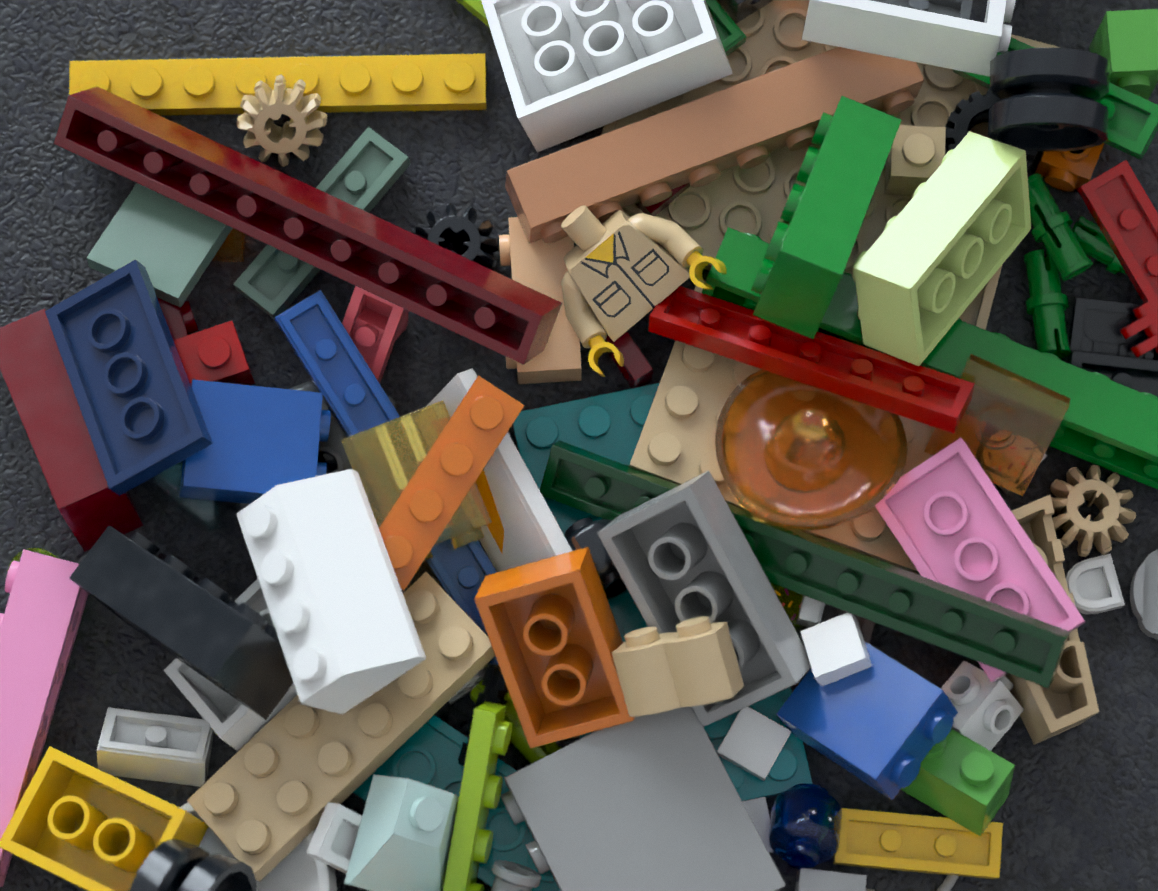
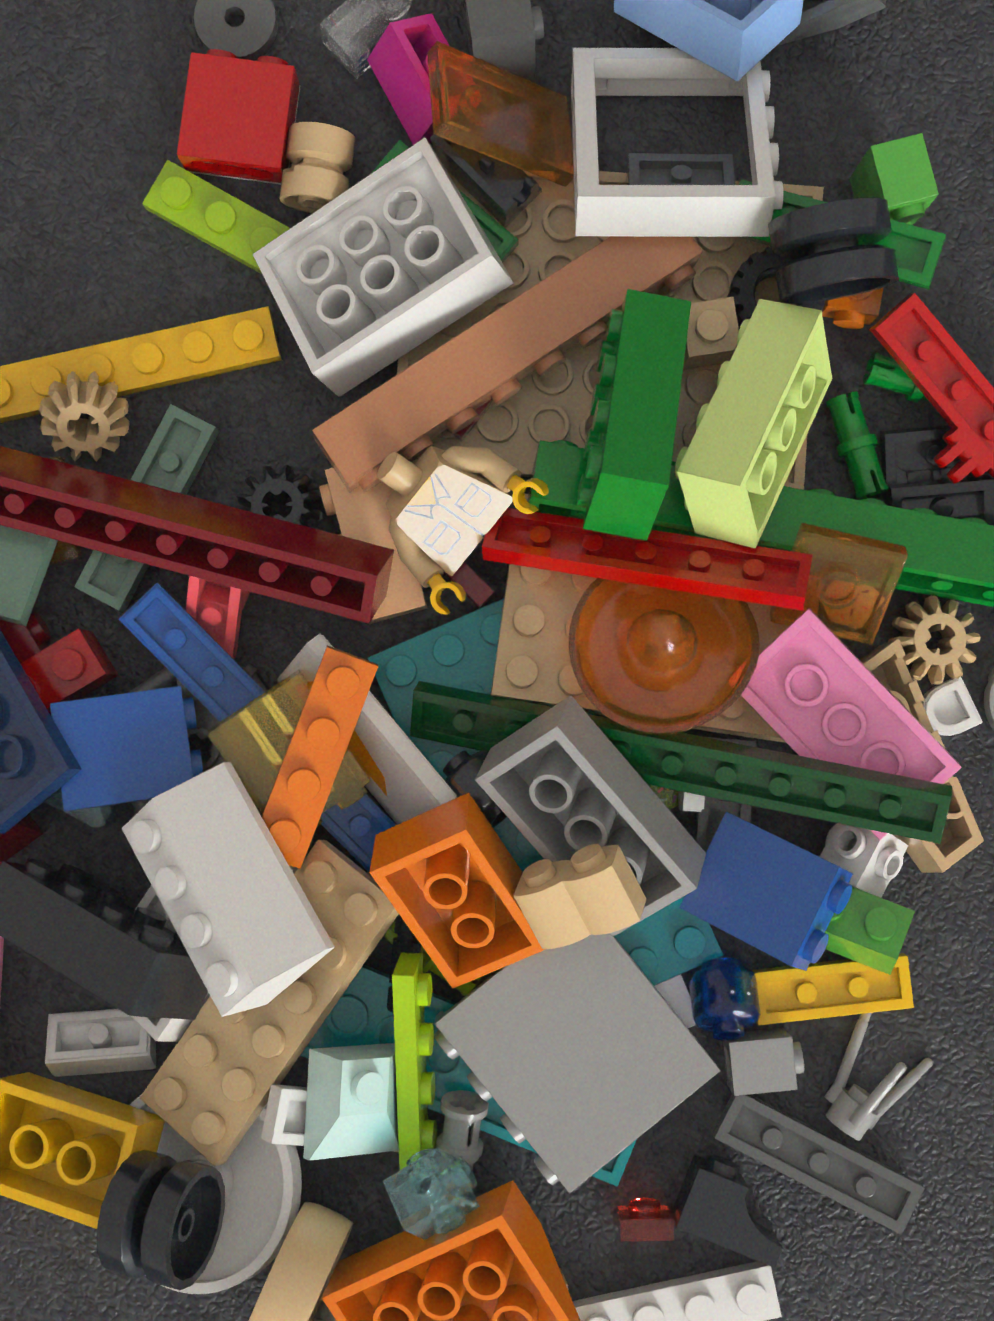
camera: 15 degrees left, 10 degrees up
white tile [717,706,792,781] -> none
white tile [800,612,872,687] -> none
green pin [1028,173,1093,281] -> none

